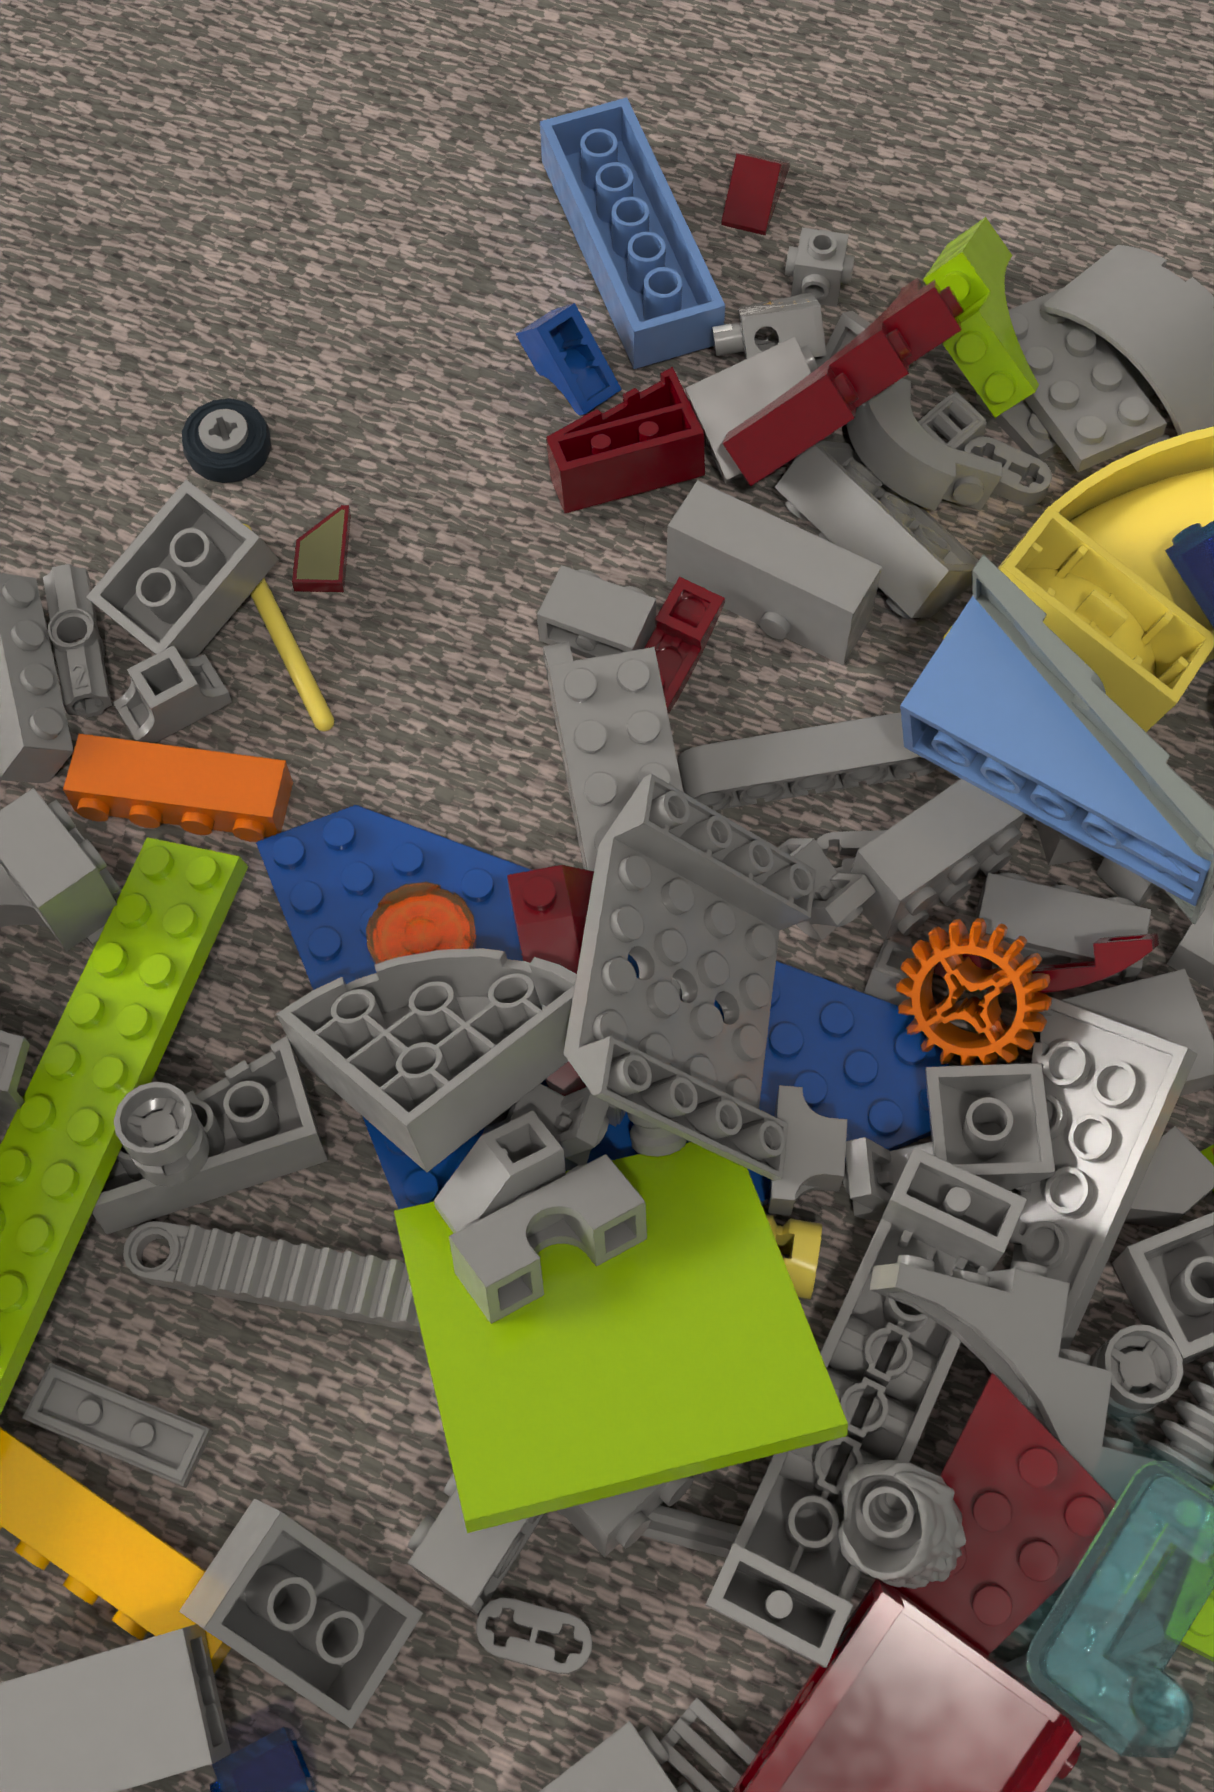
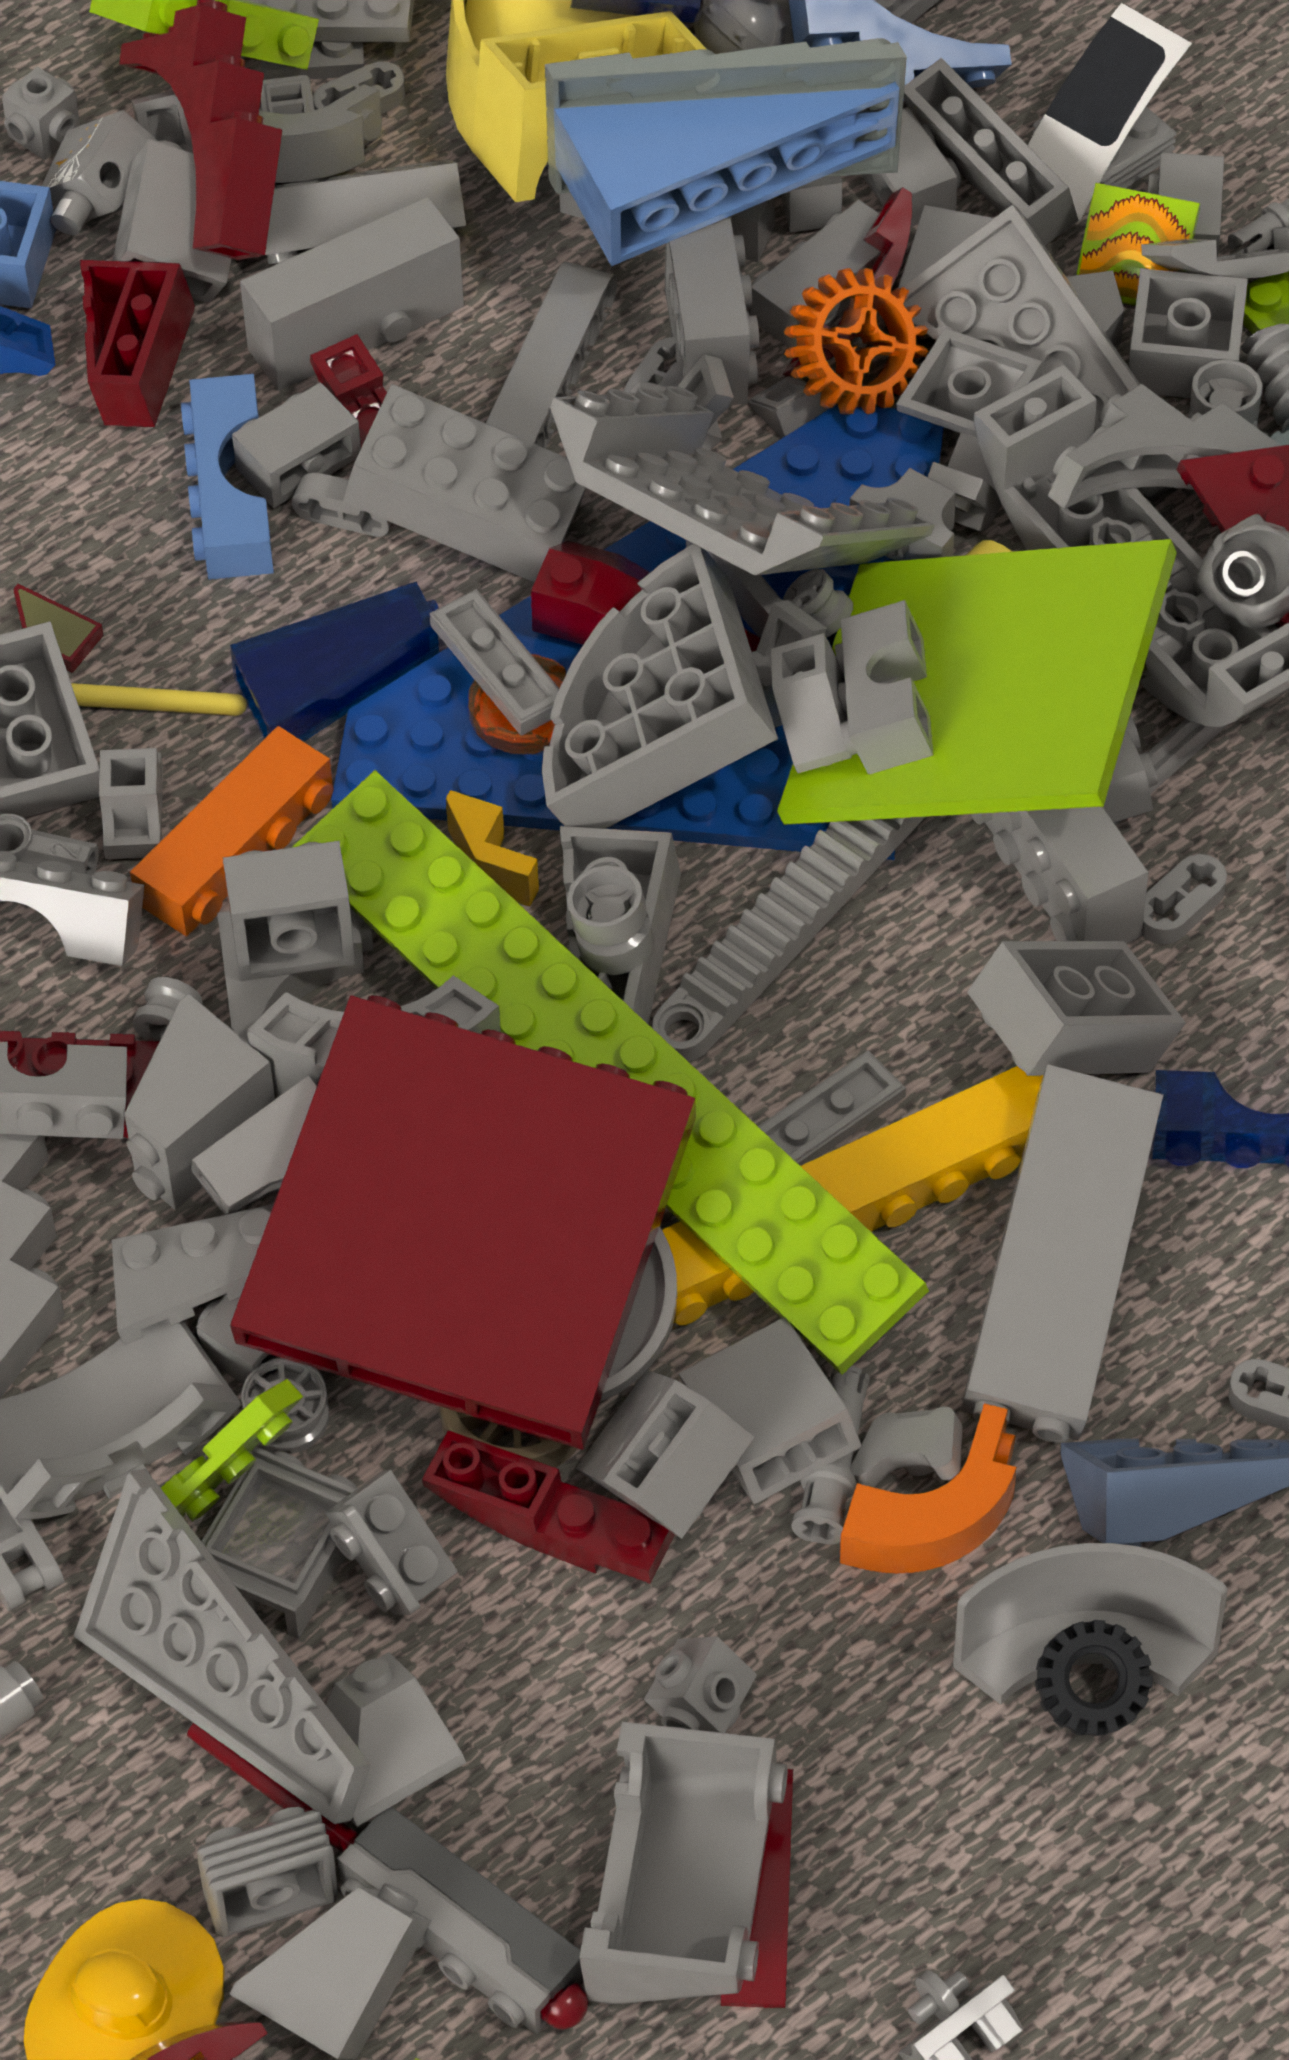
camera: 60 degrees left, 10 degrees down
none -> medium blue arch [181,374,274,580]
none -> clear blue slope [230,581,439,742]
none -> light grey tile [429,589,559,736]
none -> yellow slope [446,790,539,907]

